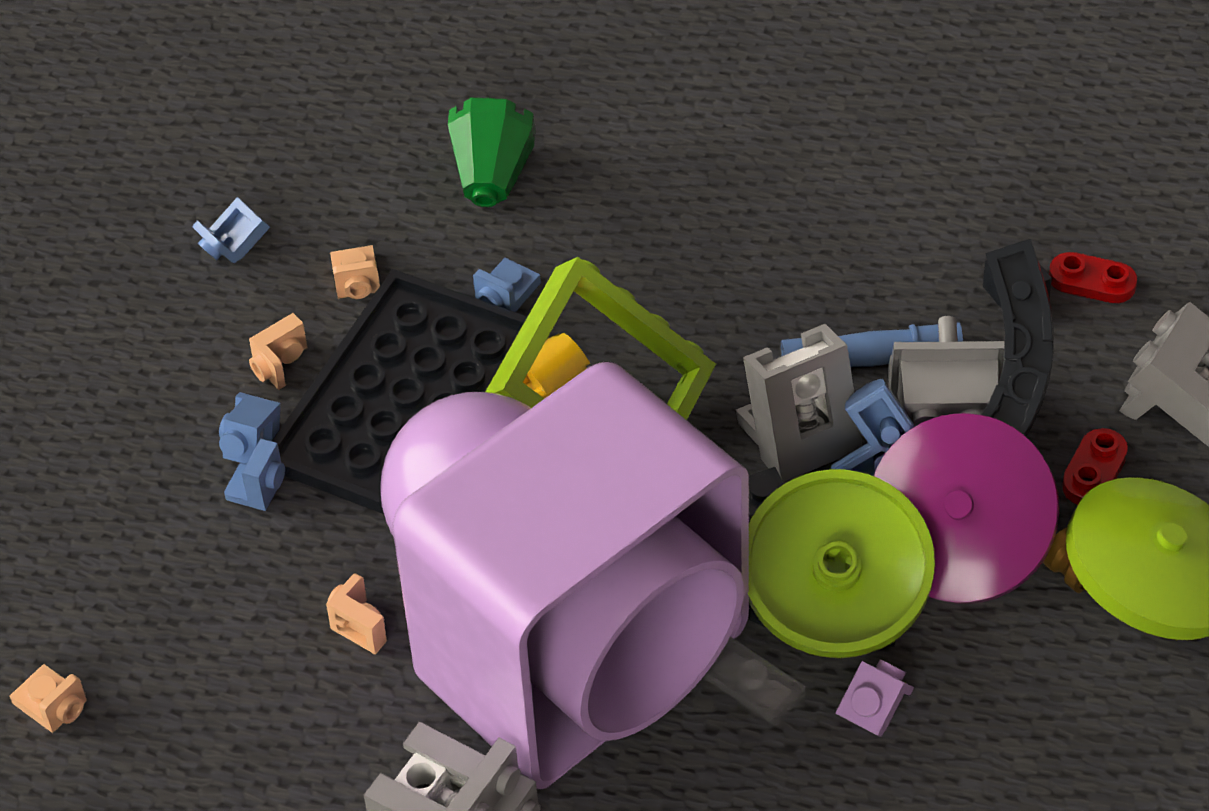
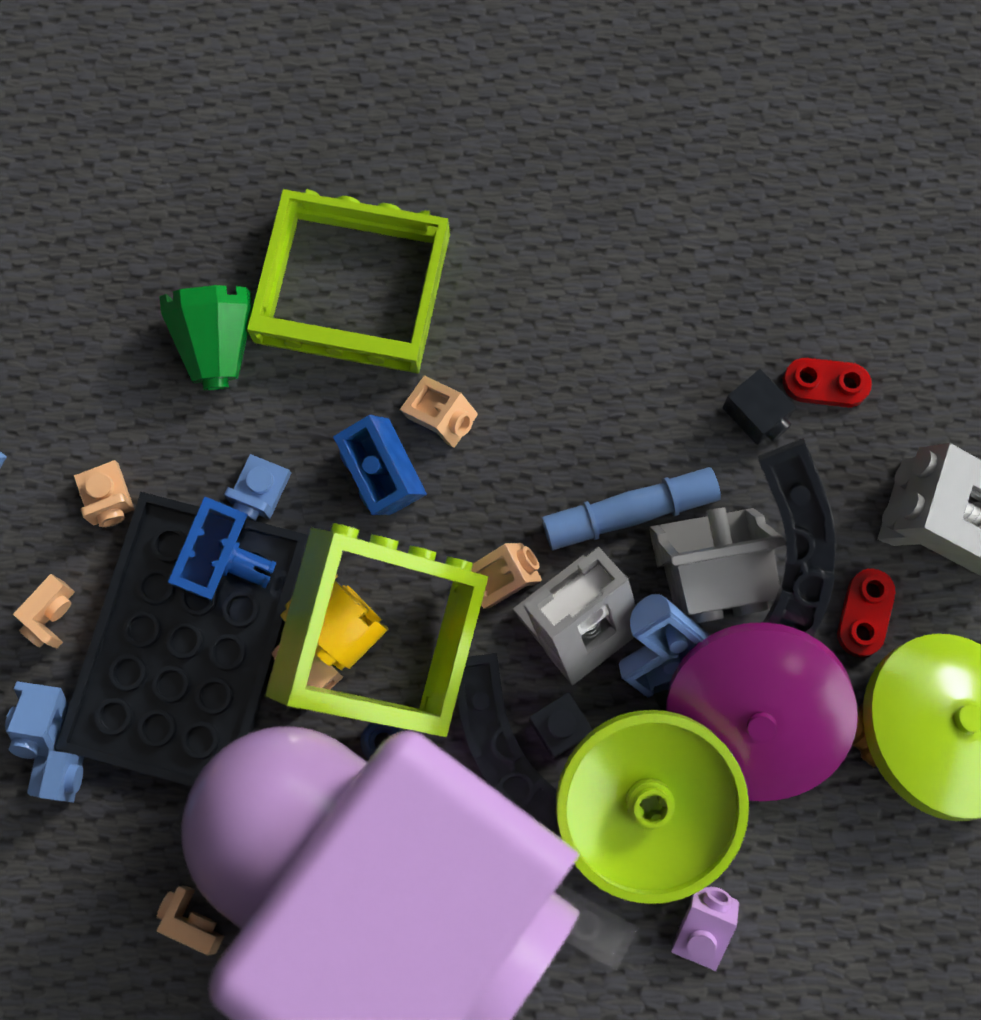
camera: 10 degrees left, 25 degrees up
none -> blue brick [168,496,276,600]
none -> lime window [247,189,450,374]
none -> blue brick [333,415,427,515]
none -> light nougat bracket [400,376,477,447]
none -> light nougat bracket [471,543,542,609]

